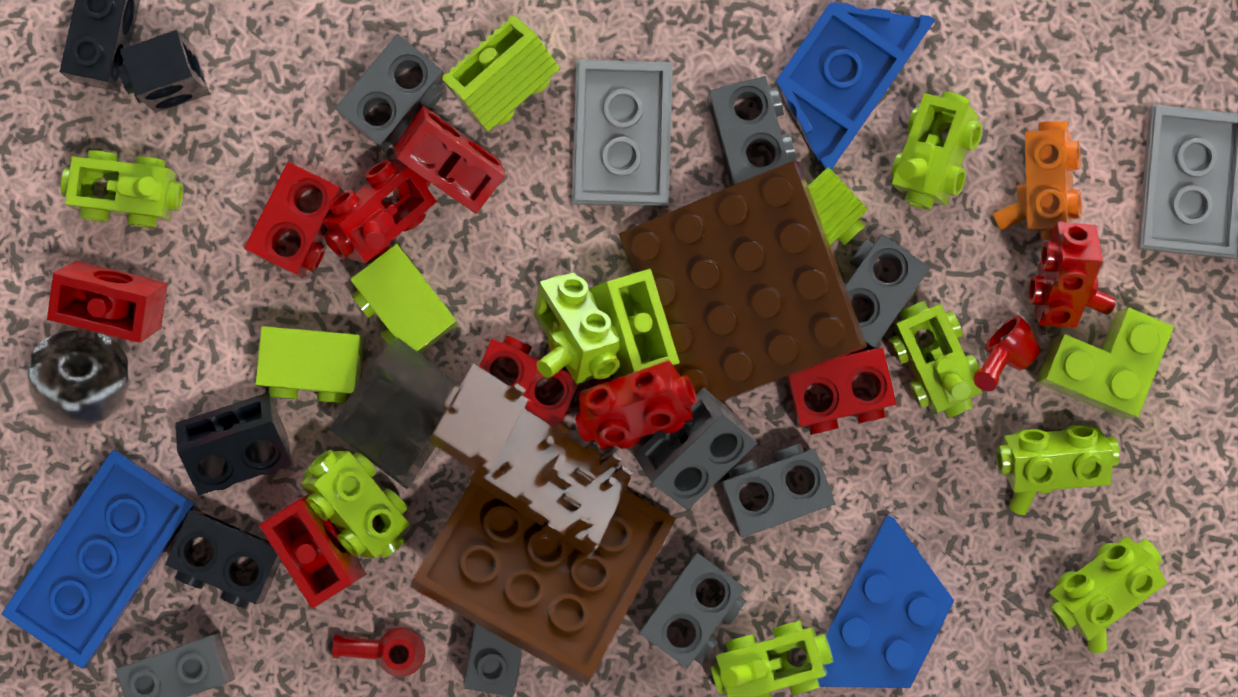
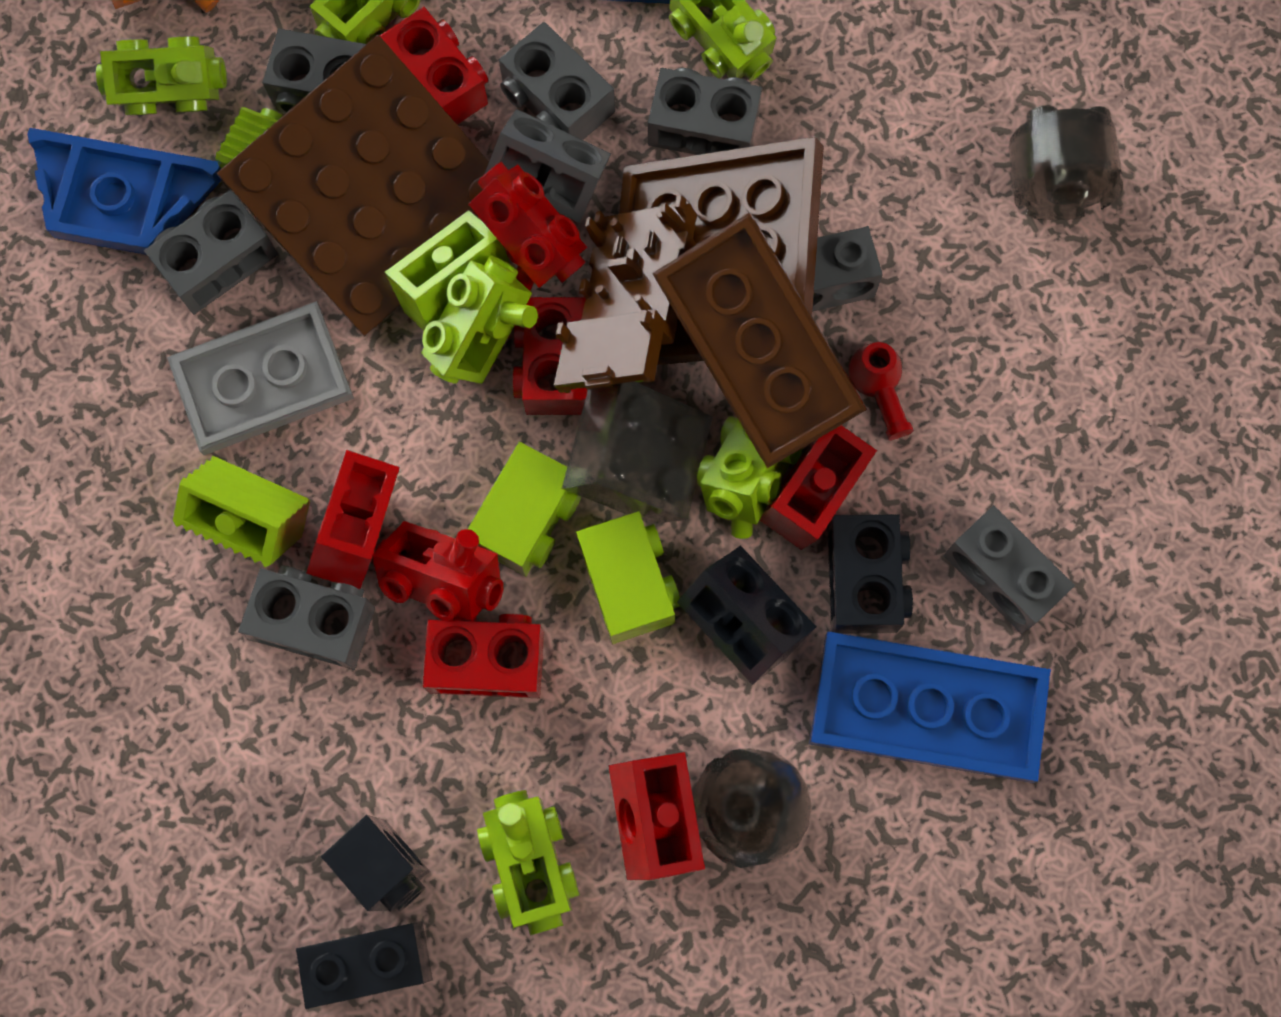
camera: 110 degrees left, 10 degrees down
none -> reddish brown tile [652,212,867,468]

